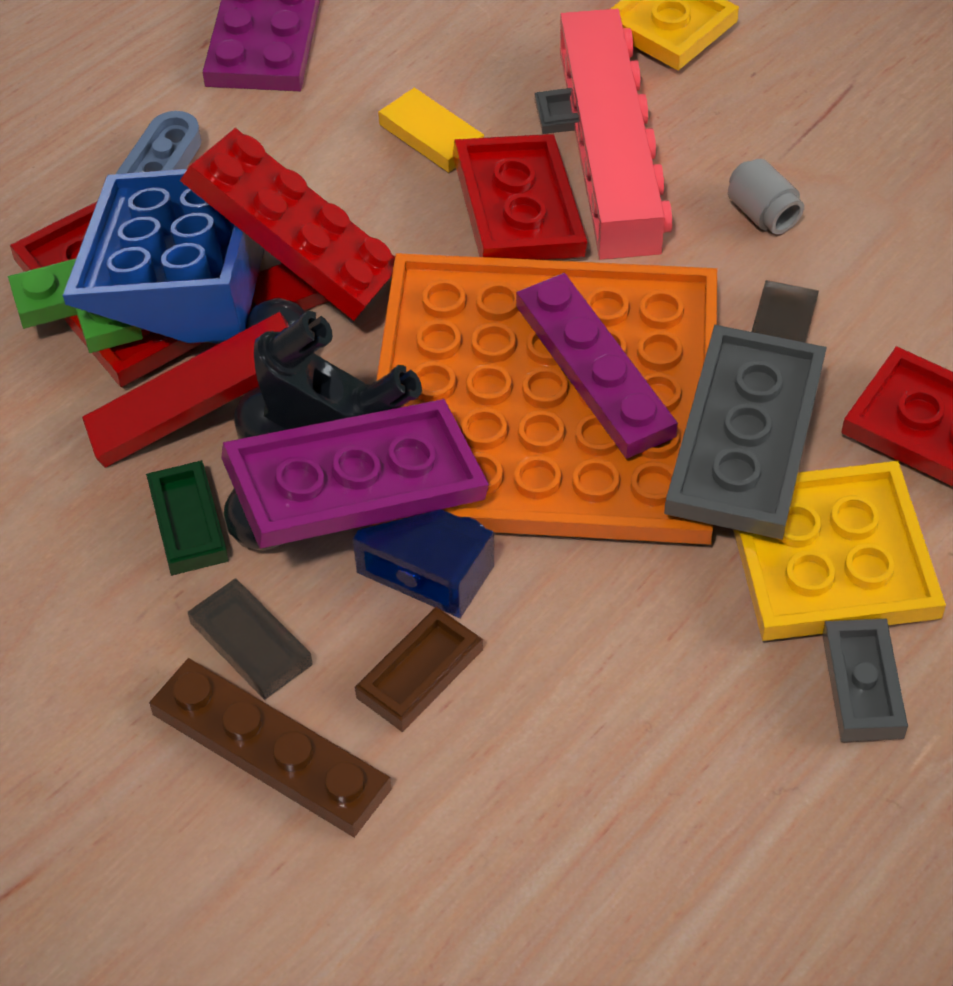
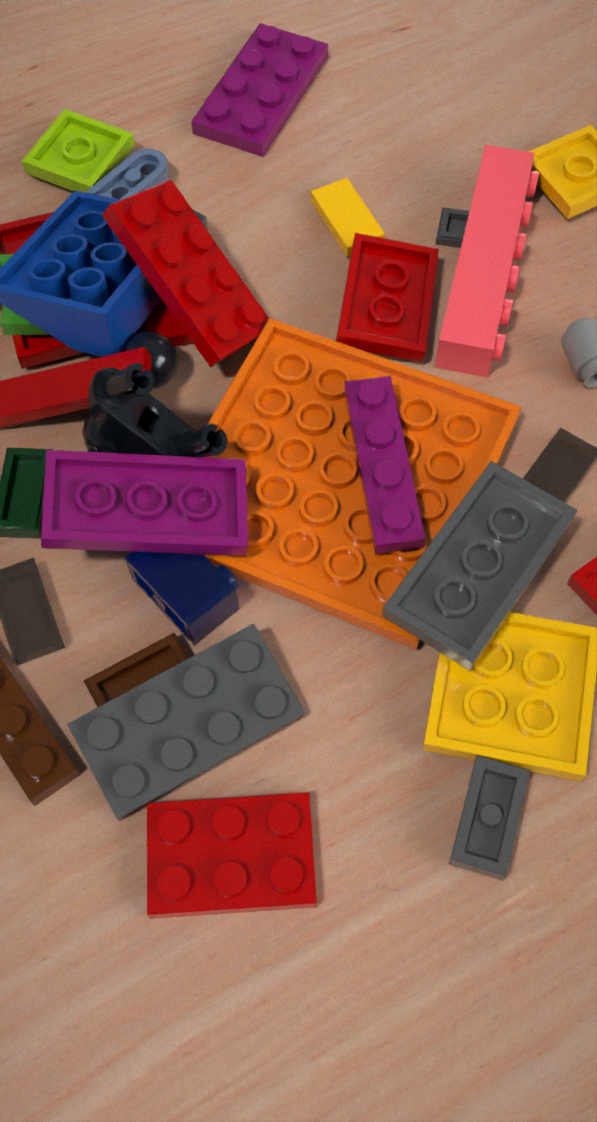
camera: 20 degrees right, 10 degrees up
none -> lime plate [22,109,135,192]
none -> dark grey plate [67,623,305,820]
none -> red plate [147,792,317,919]

